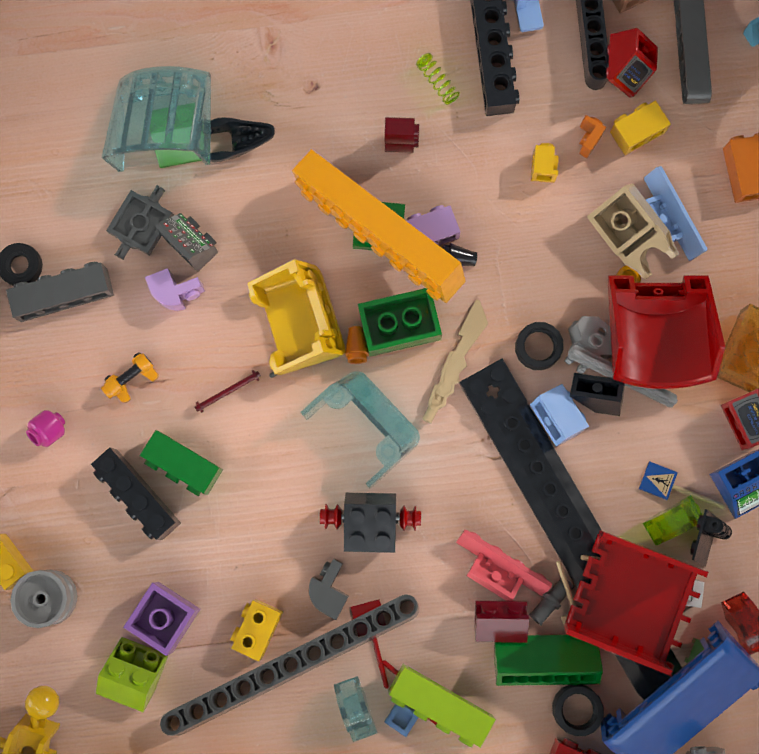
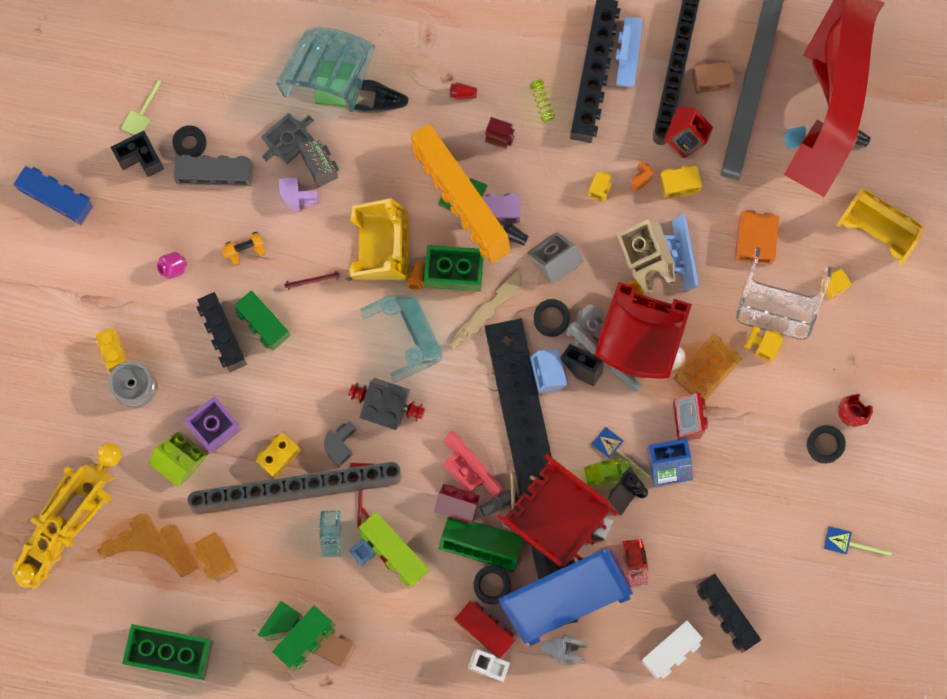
camera: 10 degrees right, 5 degrees down
none -> red cone [450,82,477,100]
none -> light grey slope [527,232,583,283]

